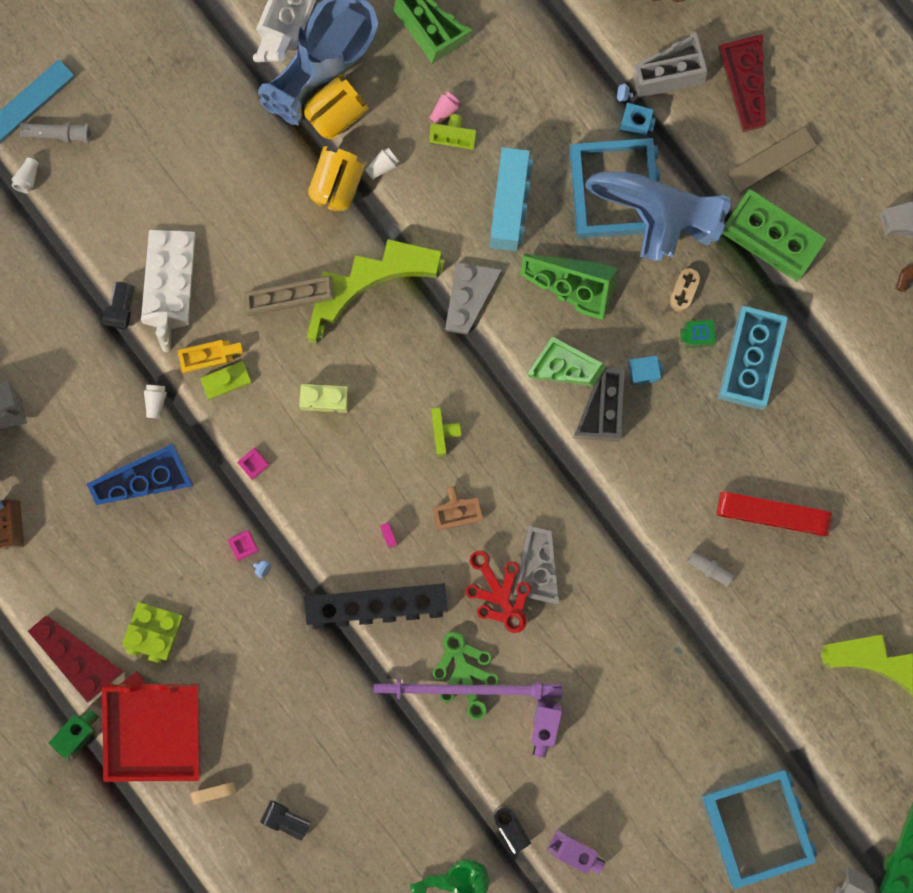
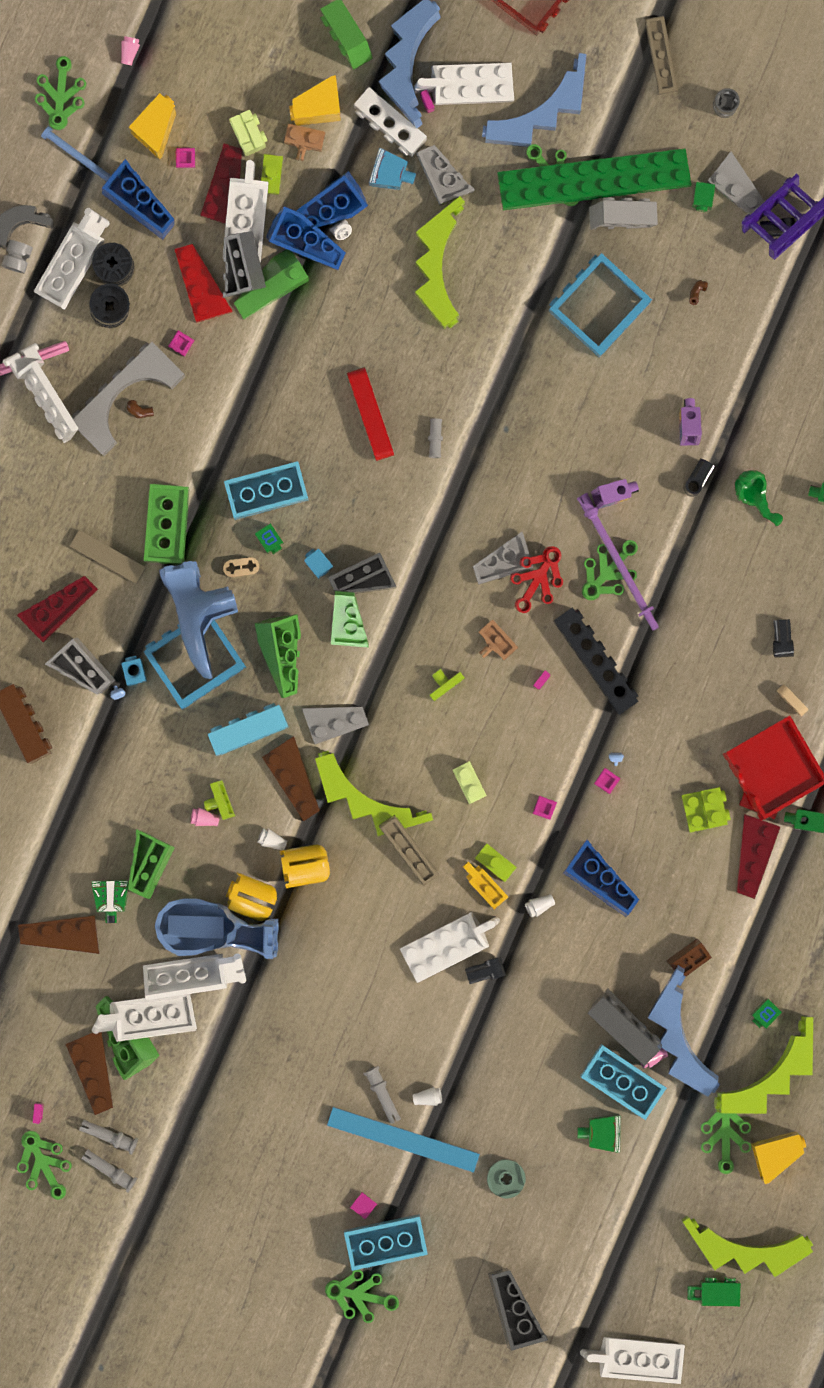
camera: 120 degrees left, 5 degrees up
none -> reddish brown wing [262,736,320,821]

